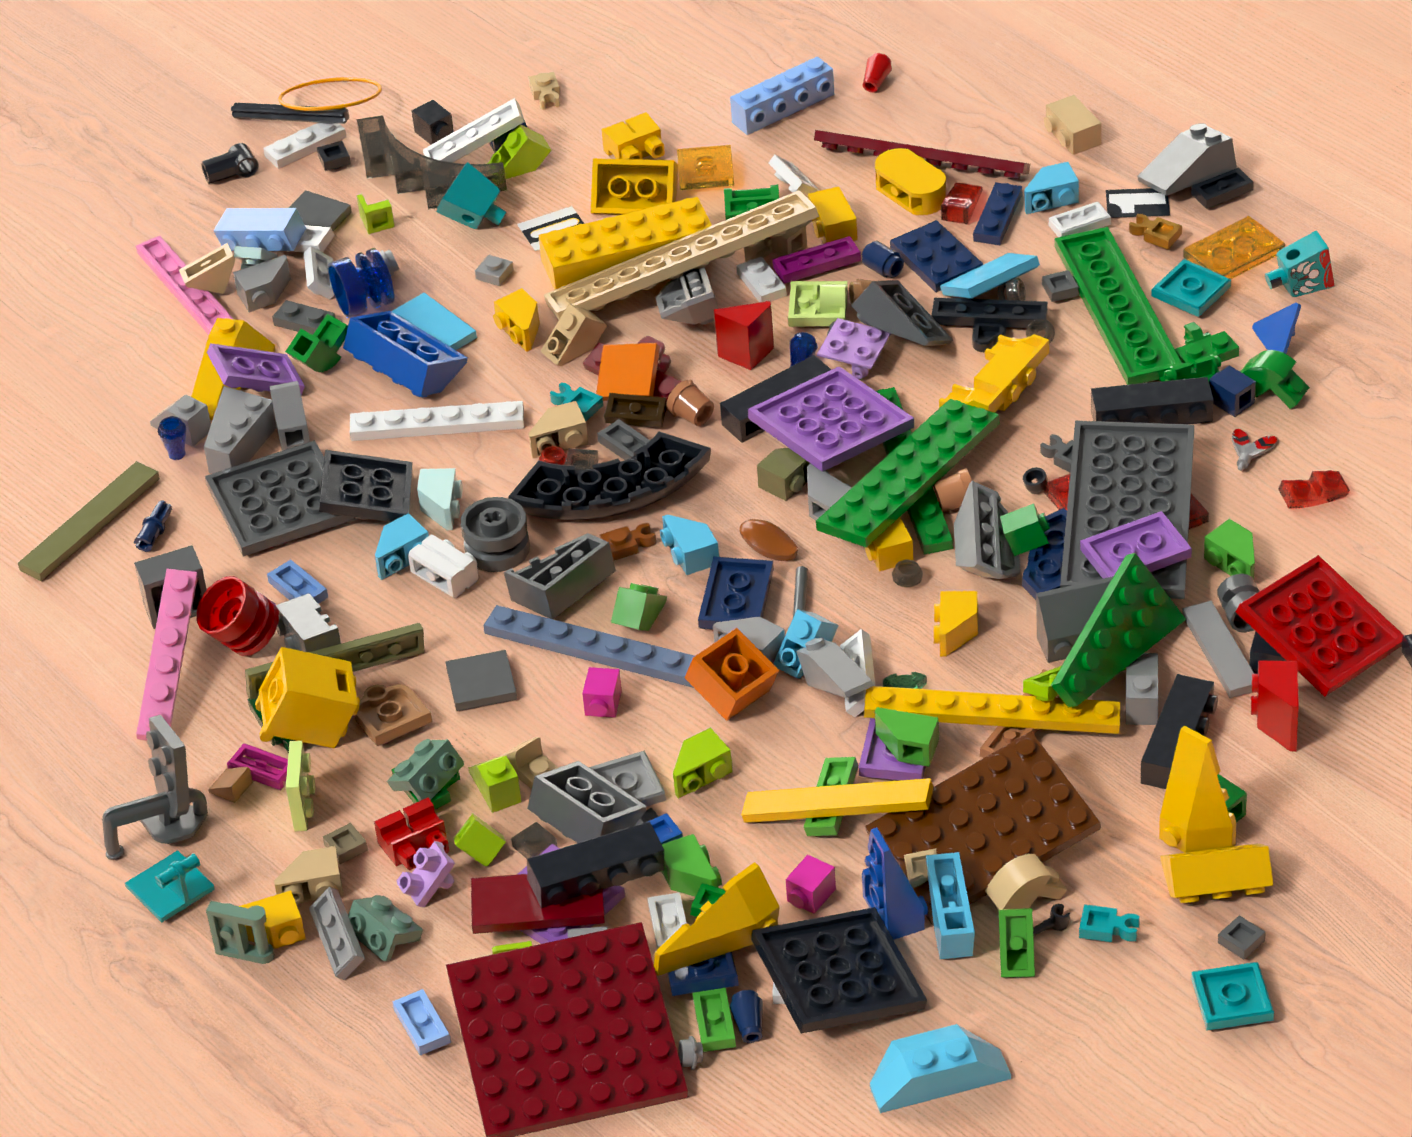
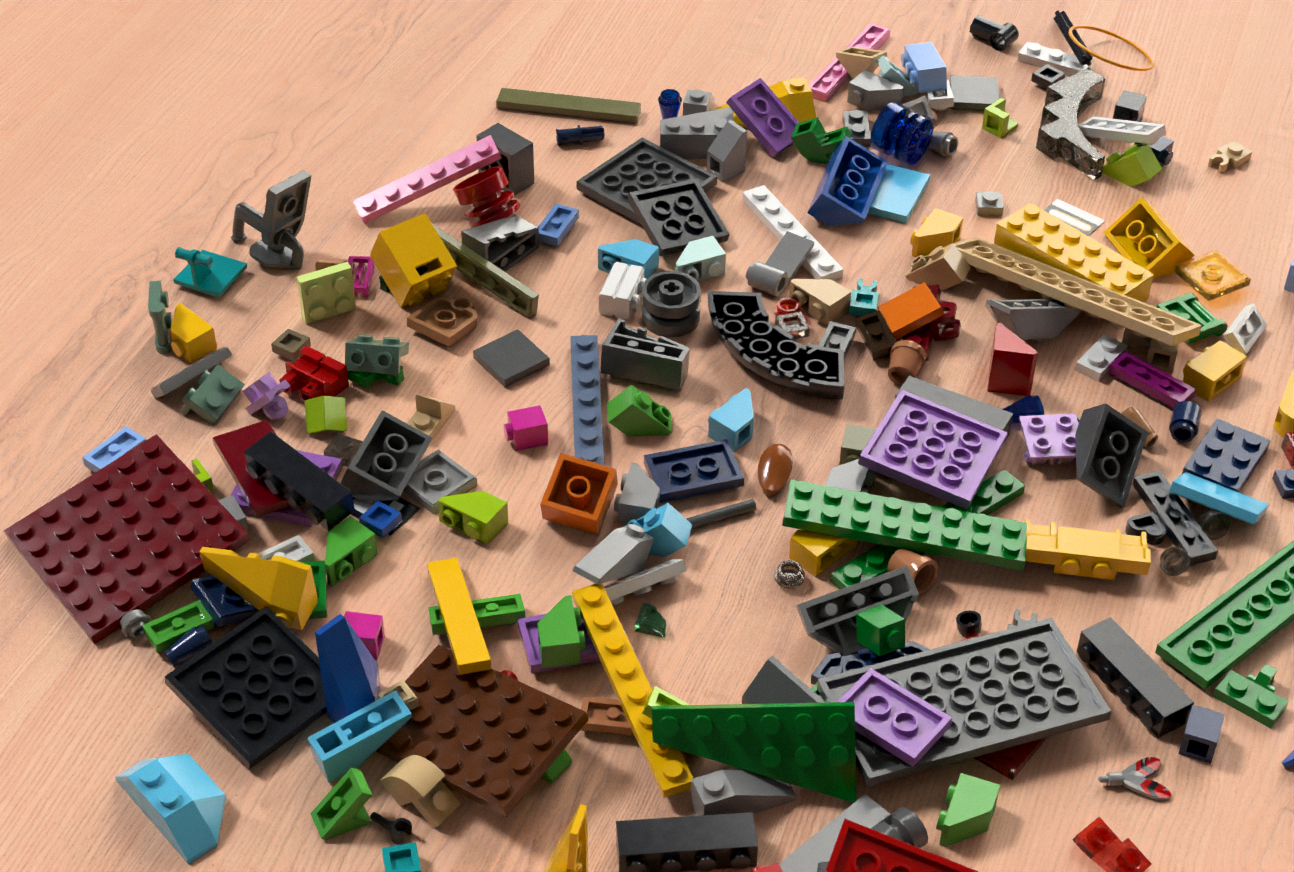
camera: 60 degrees right, 0 degrees up
tan slope [274,846,344,904] -> none
teal torso [436,162,507,229] -> none
lime slope [468,756,522,813] -> none
dark orange plate [599,523,656,561] -> none
yellow hips [601,112,665,160] -> none
yellowish green plate [788,281,848,327] -> none
yellow slope [934,591,978,657] -> none
dark grey plate [1042,270,1078,302] -> none
green hinge [1160,354,1222,381] -> none
green brick [1240,350,1310,409] -> none
none -> light grey door [746,231,815,297]

